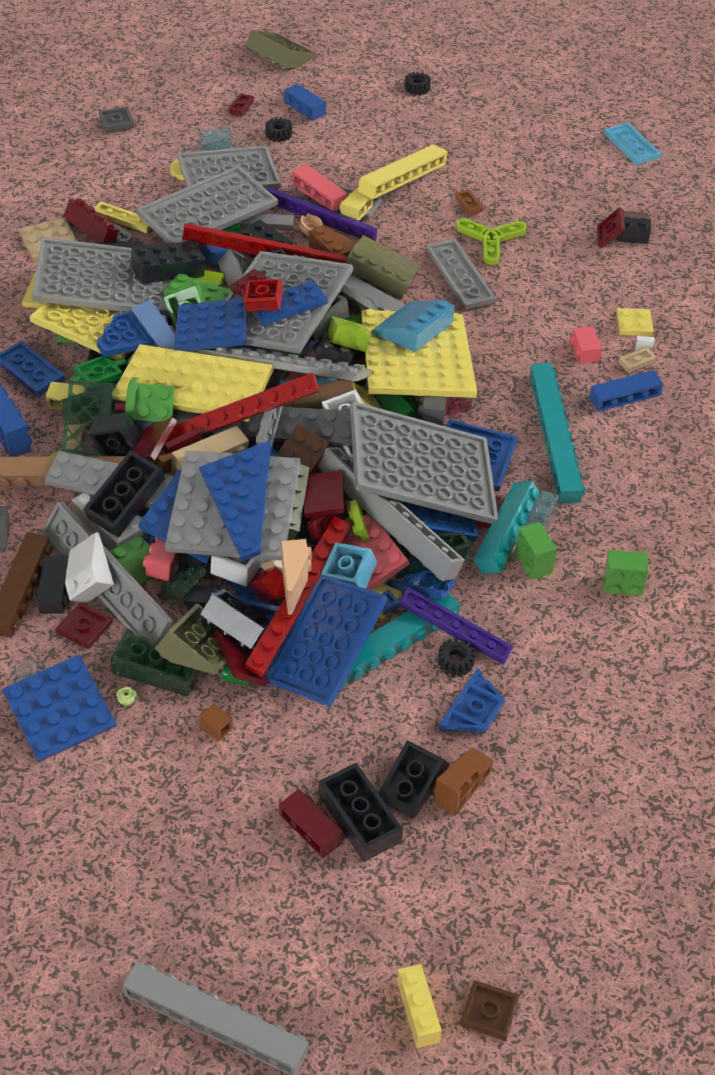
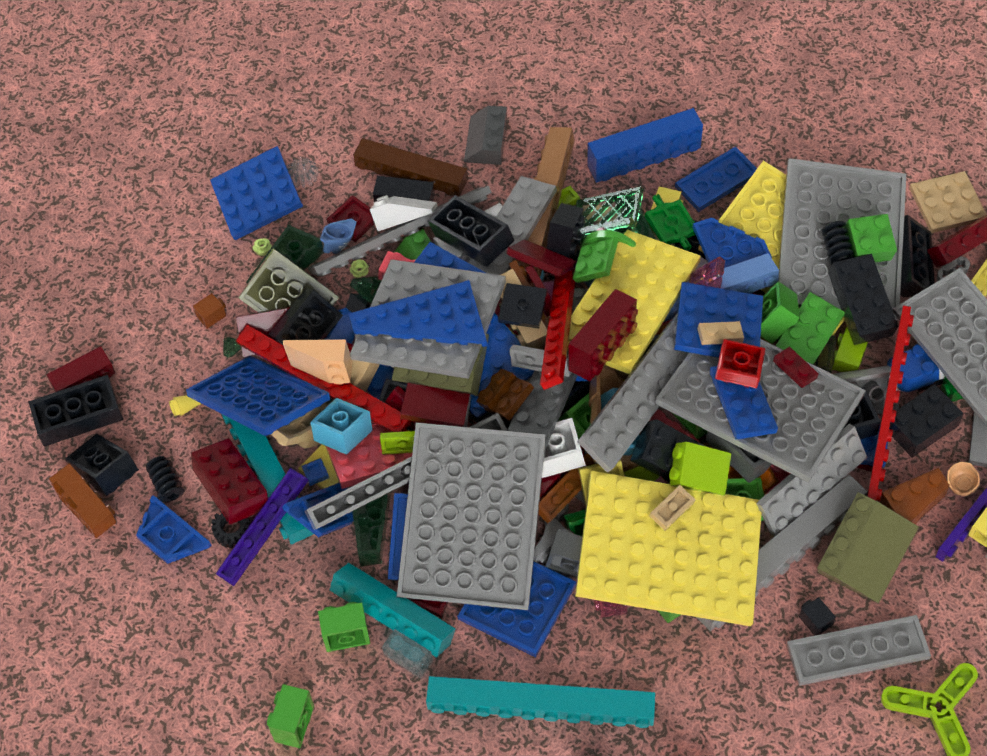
camera: 105 degrees right, 10 degrees up
dark azure slope [372,300,455,352] -> none
none -> black piece [146,456,185,503]
none -> light yellow cone [169,395,201,416]
none -> dark red brick [191,438,268,525]
none -> clear green tile [223,337,241,358]
none -> medium blue hat [320,219,357,254]
none -> black plate [498,283,548,329]
none -> dark red brick [568,289,638,382]
none -> tan plate [649,485,696,531]
none -> clear pink slope [689,256,725,288]
none -> tan plate [697,321,744,345]
none -> black brick [799,597,836,636]
none -> black piece [821,220,855,265]
none -> bright green brick [844,214,897,263]

